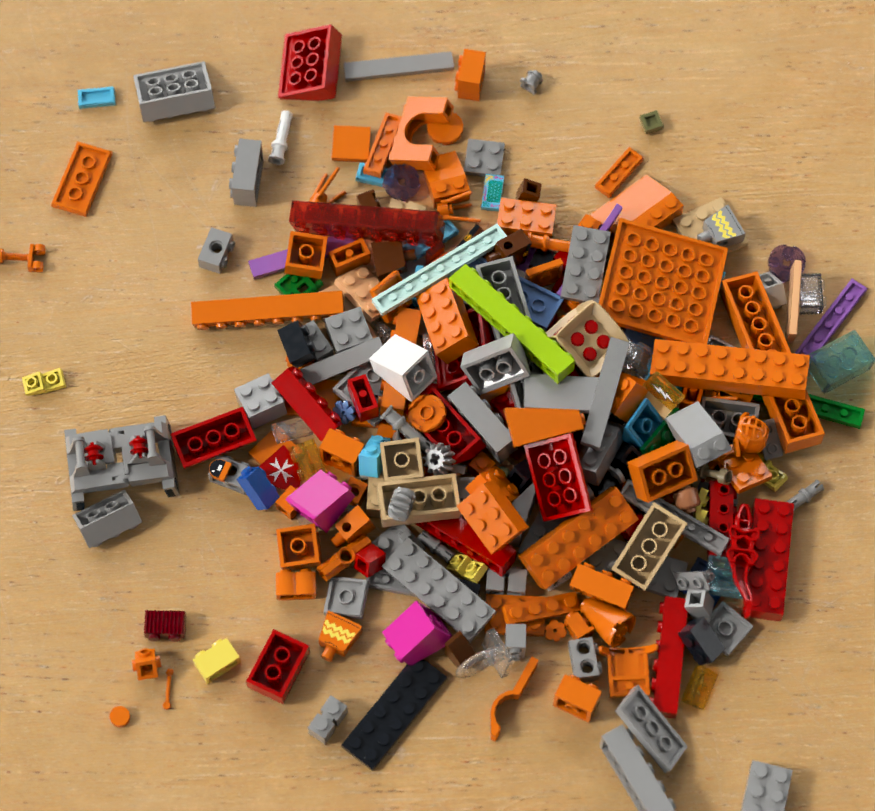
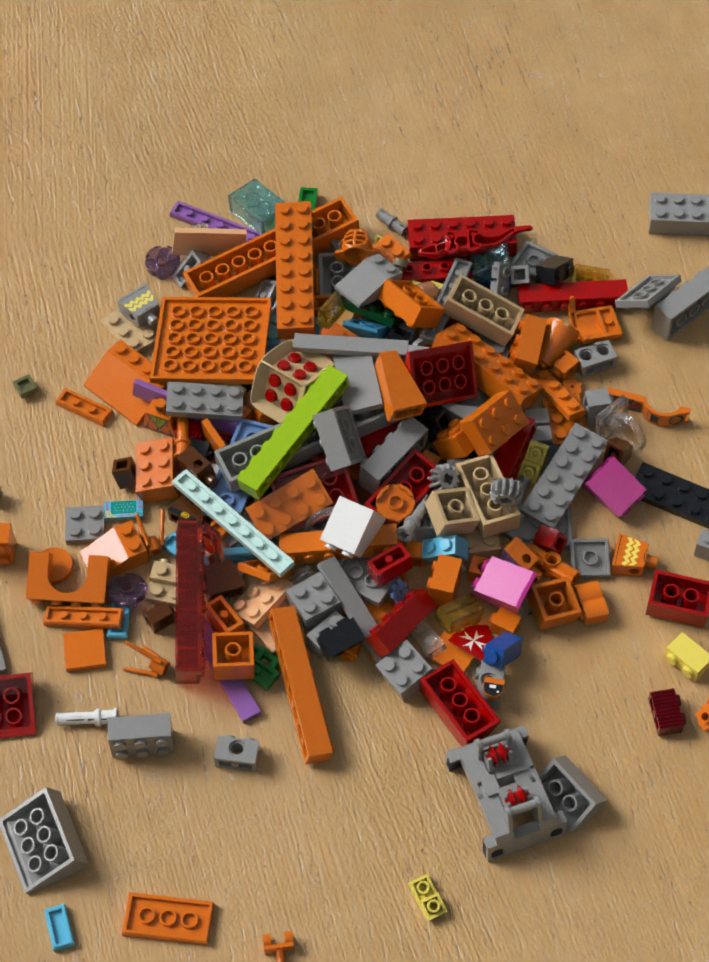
camera: 100 degrees left, 10 degrees down
orange brick [553,674,602,723] -> none

